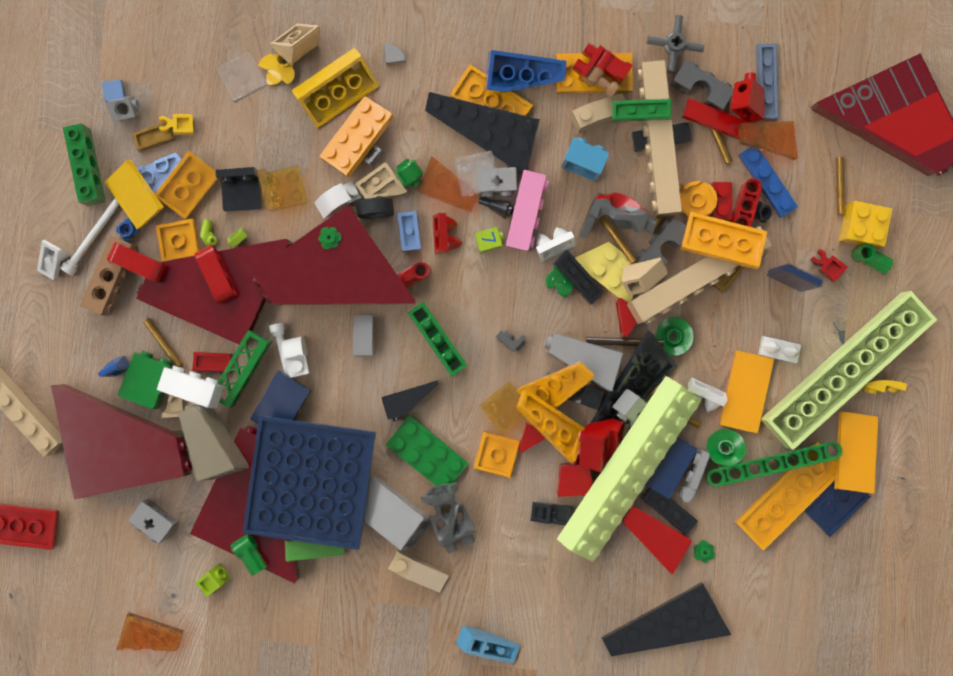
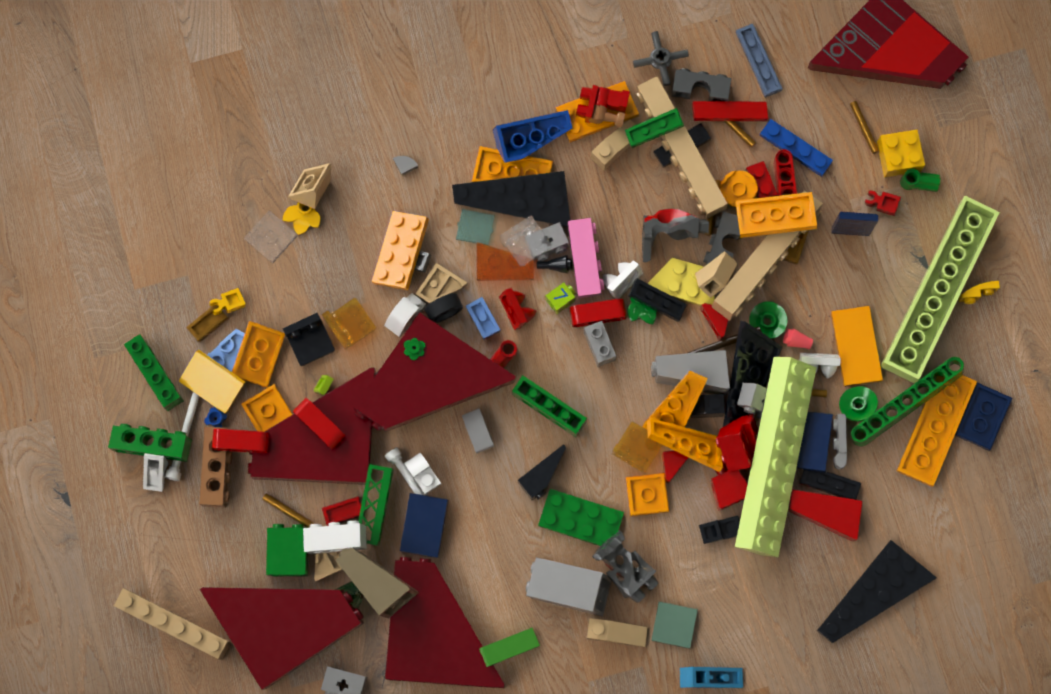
camera: 20 degrees left, 10 degrees down
blue slope [98,356,129,377] -> none
medium blue tile [102,79,126,102] -> none
light grey brick [106,95,140,122] -> none
lime arm [200,219,218,246] -> none
green piece [231,534,267,576] -> none
dark blue plate [243,415,376,550] -> none
yellow slope [291,48,380,128] -> none
green head [395,158,423,188] -> none
dark grey bracket [496,331,526,352] -> none
dark azure brick [561,138,609,182] -> none
pearl gold bar [599,215,637,264] -> none
green plant [693,540,715,563] -> none
red torso [730,72,765,122] -> none
clear orange wing [738,121,798,160] -> none
black plate [754,201,772,223] -> none
white tile [758,336,801,363] -> none
light orange tile [835,411,878,494] -> none
none -> green brick [108,423,192,462]
none -> clear light blue piece [456,209,495,246]
none -> red beam [569,299,627,327]
none -> light grey brick [584,321,616,367]
none -> sand green tile [651,602,698,649]
none -> coral cone [783,328,813,349]

